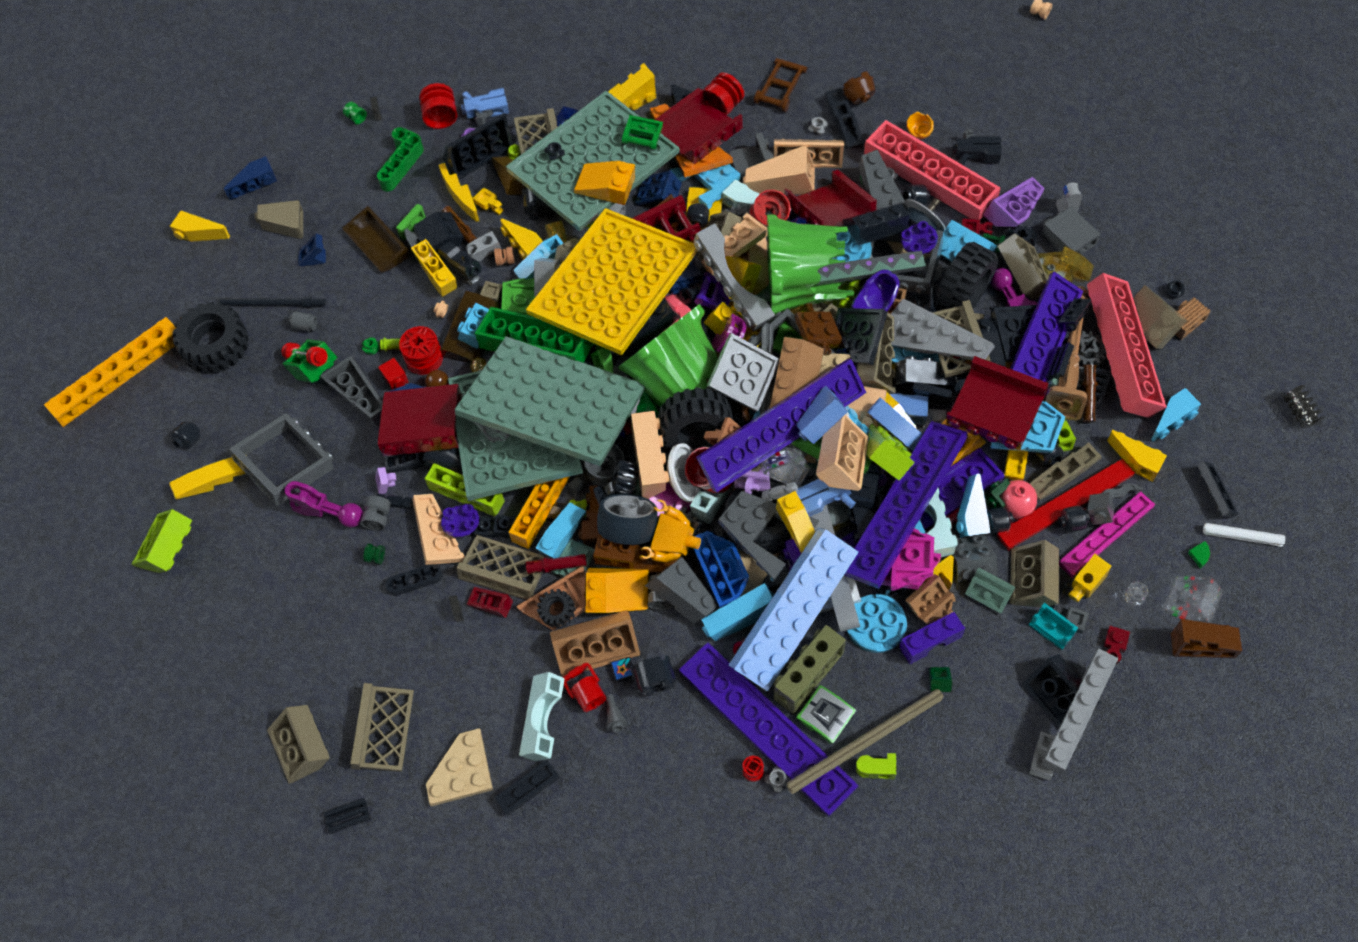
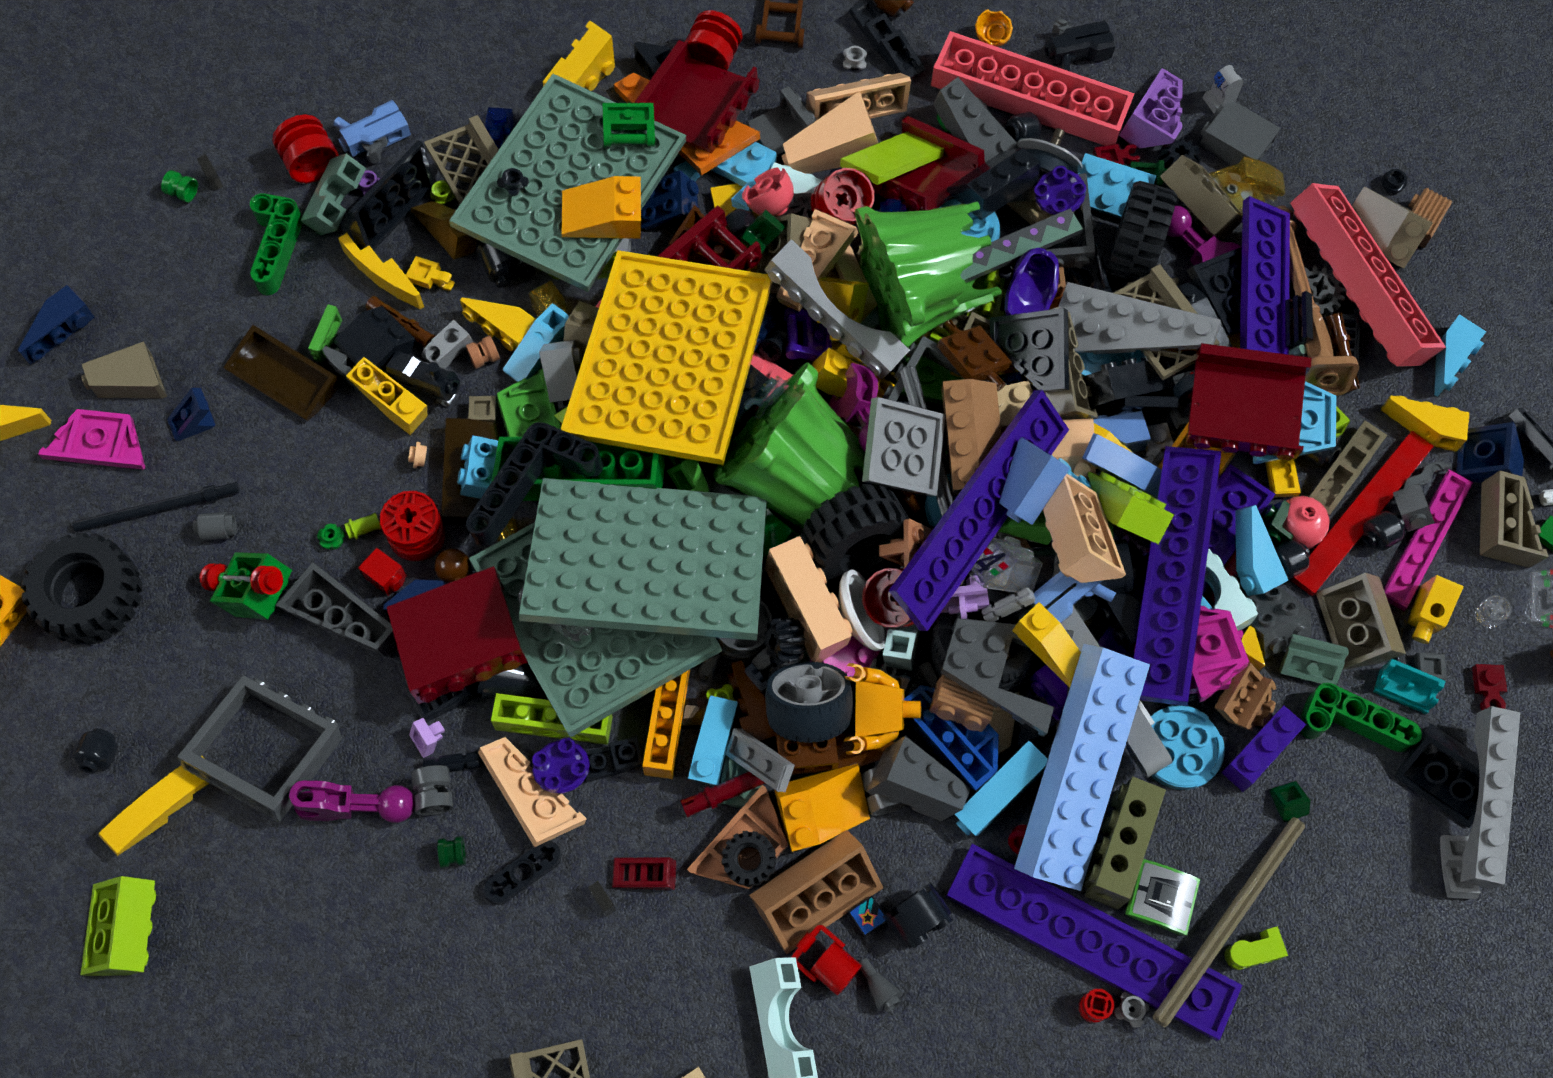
camera: 25 degrees left, 5 degrees up
dark tan fence [457,535,549,600] -> none
black hinge [1058,298,1092,332] -> none
none -> dark pink wing [38,409,145,470]
none -> sand green arch [301,153,366,235]
none -> black beam [466,422,604,547]
none -> light grey tile [725,728,795,792]
none -> dark green bracket [740,209,785,253]
none -> coral cylinder [742,167,794,216]
none -> clear light blue plate [743,375,789,419]
none -> lime tile [840,132,944,185]
none -> medium nougat brick [929,674,995,732]
none -> green beam [1299,683,1422,752]
none -> dark blue slope [1456,422,1524,484]
none -> dark tan wedge [1480,471,1549,568]

